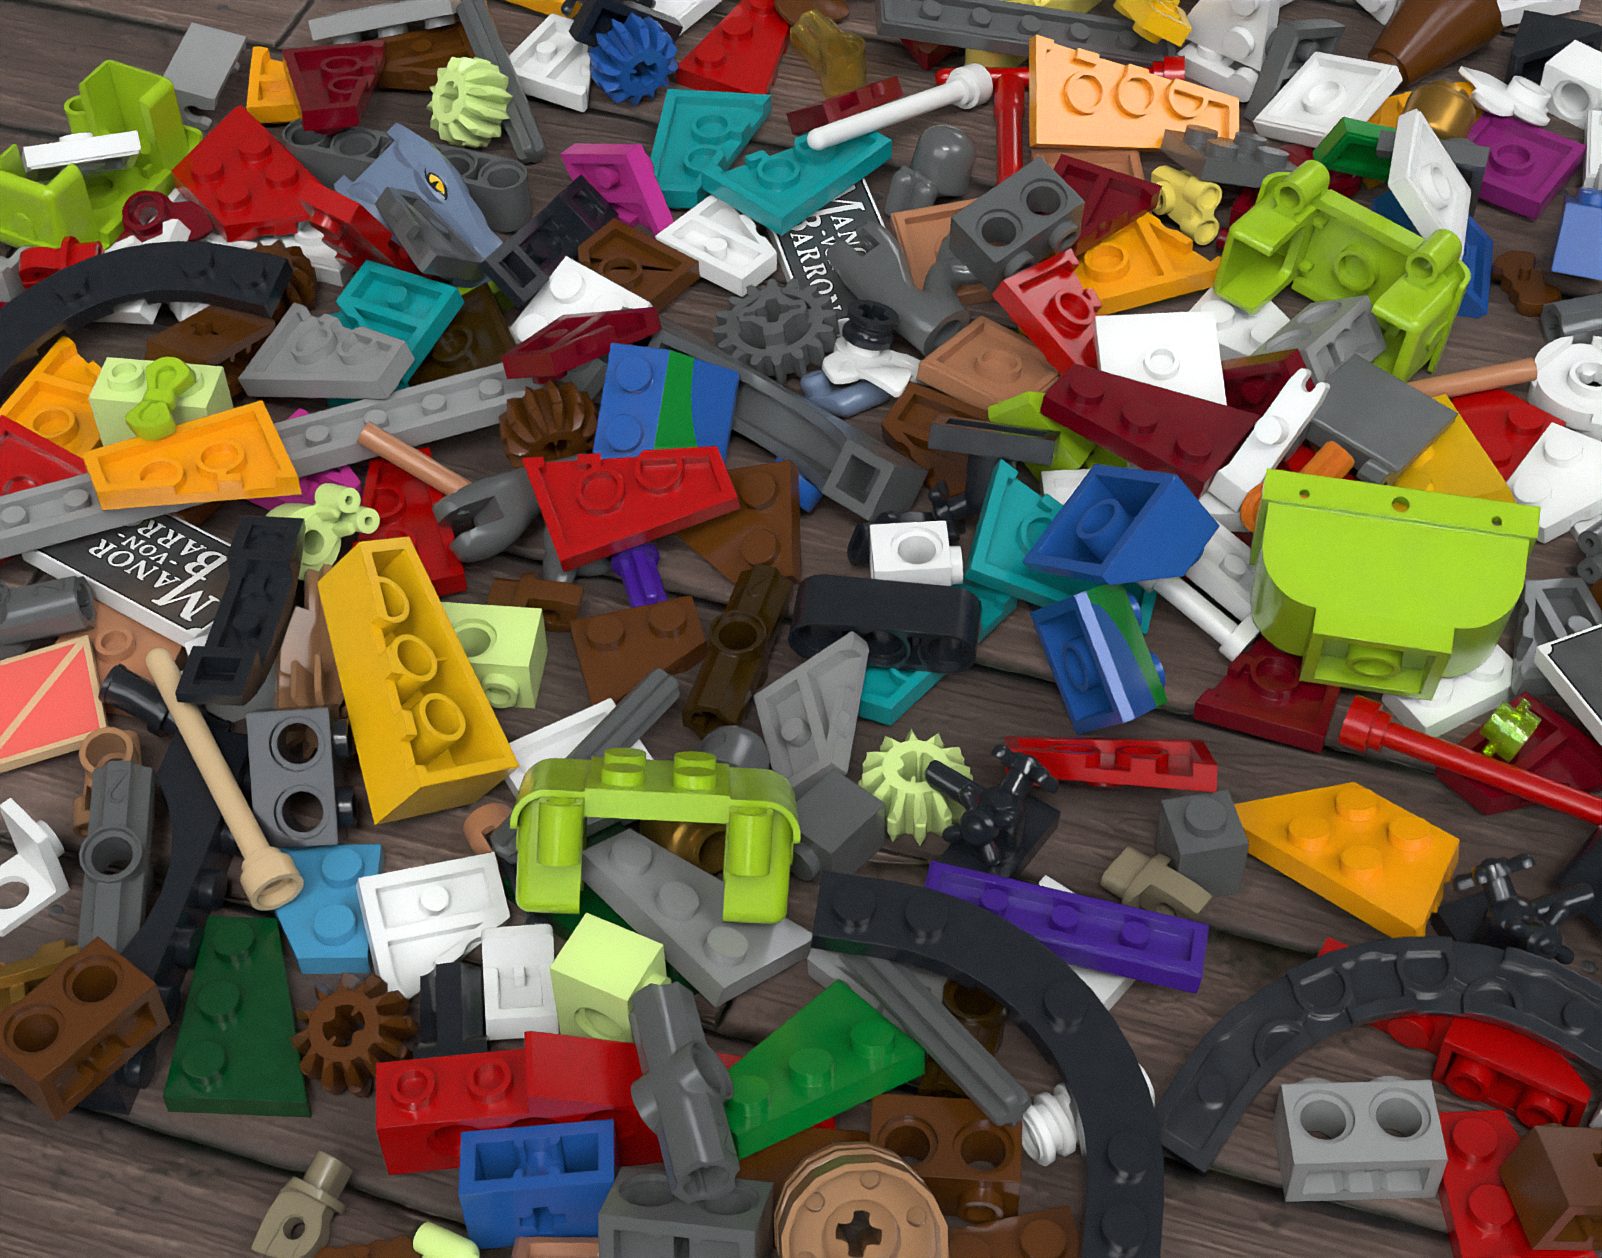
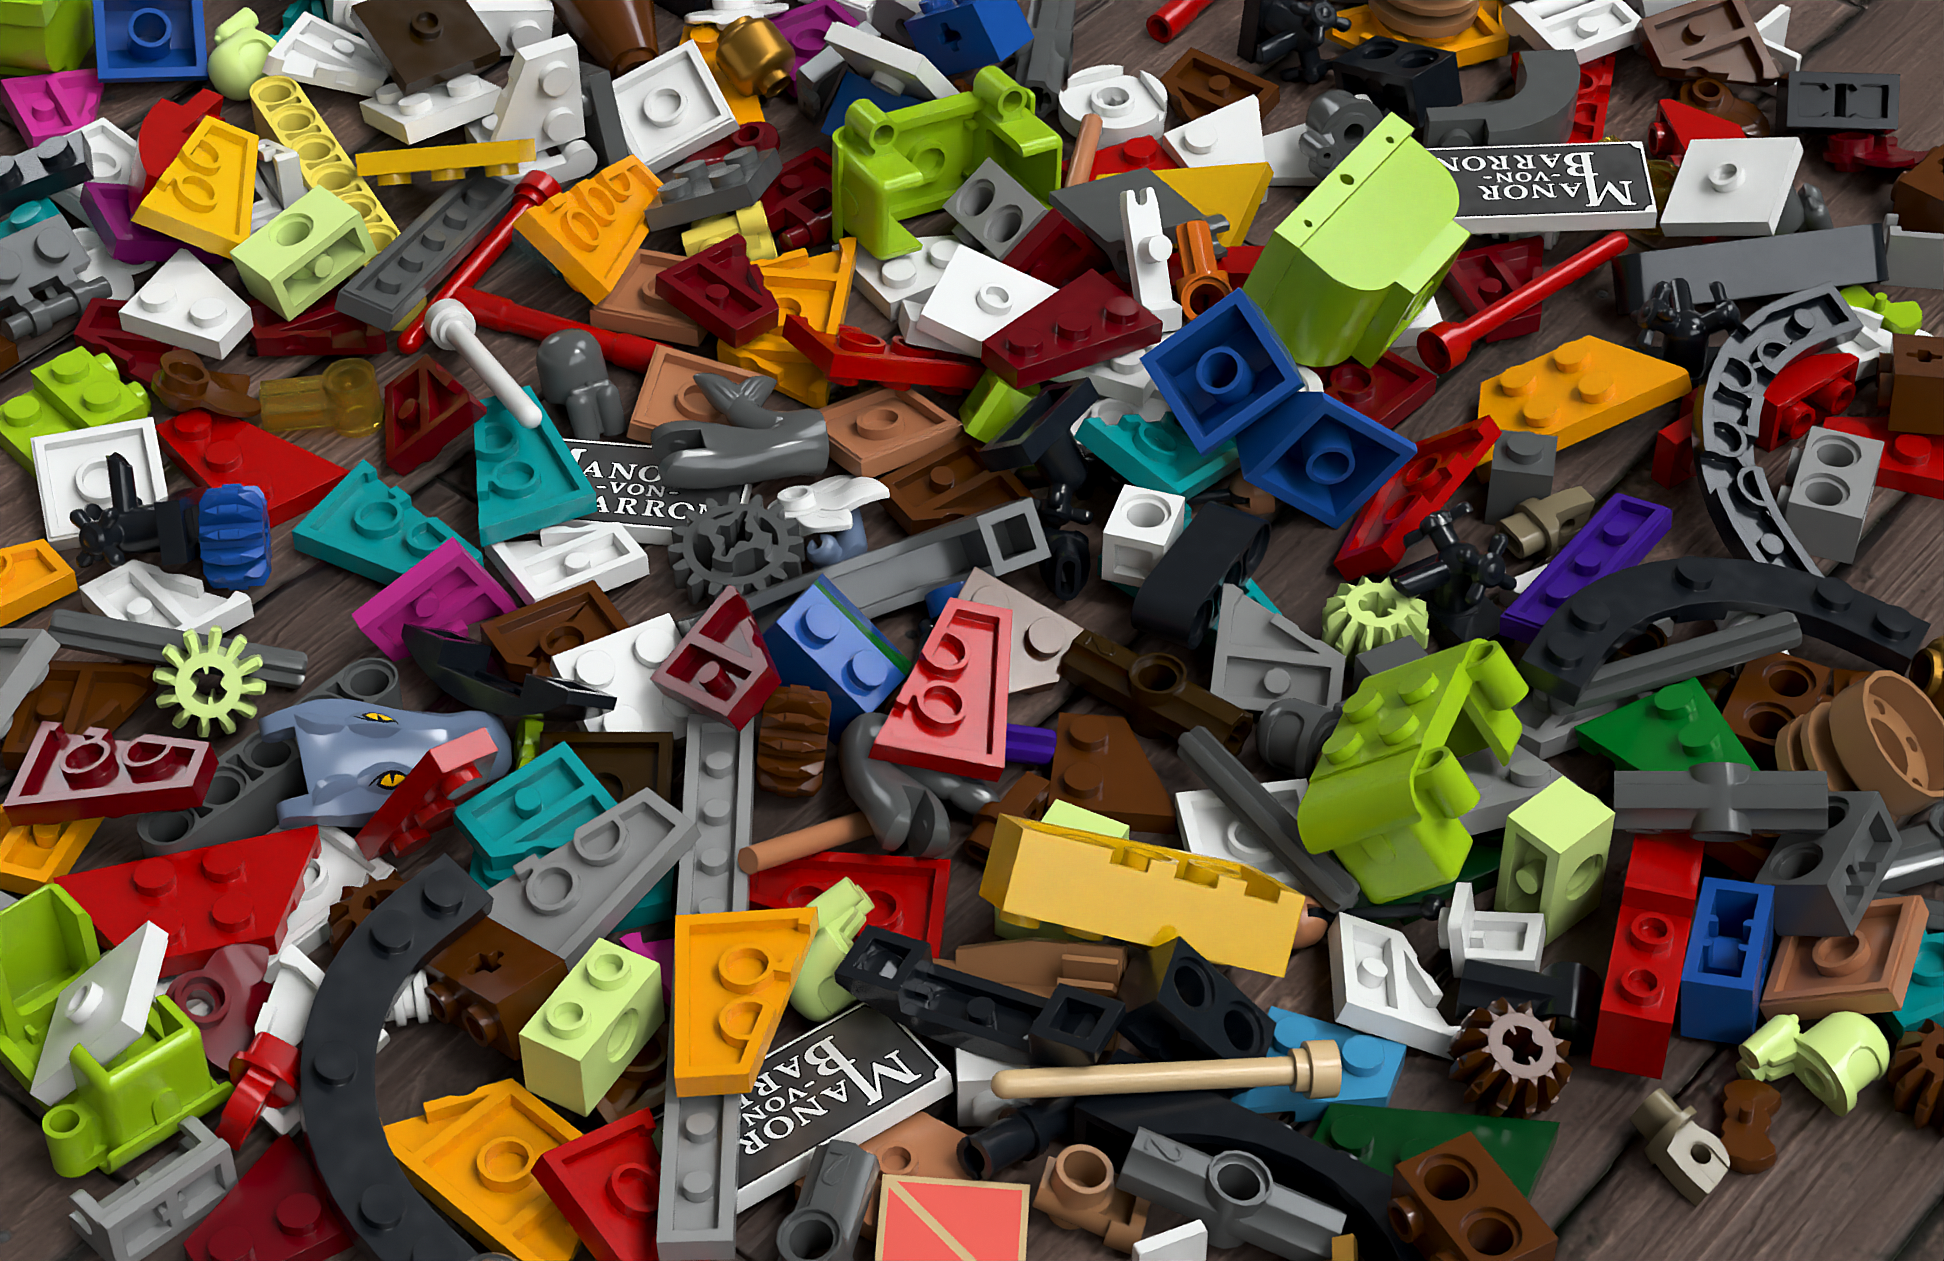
camera: 70 degrees left, 5 degrees down
lime piece [125,357,196,441] -> none
dark grey wing [374,186,485,282] -> none
black bush [842,300,899,351] -> none
dark grey brick [949,156,1085,294] -> none
green tile [1312,117,1397,182] -> none
clear neon green plate [1479,698,1542,762] -> none

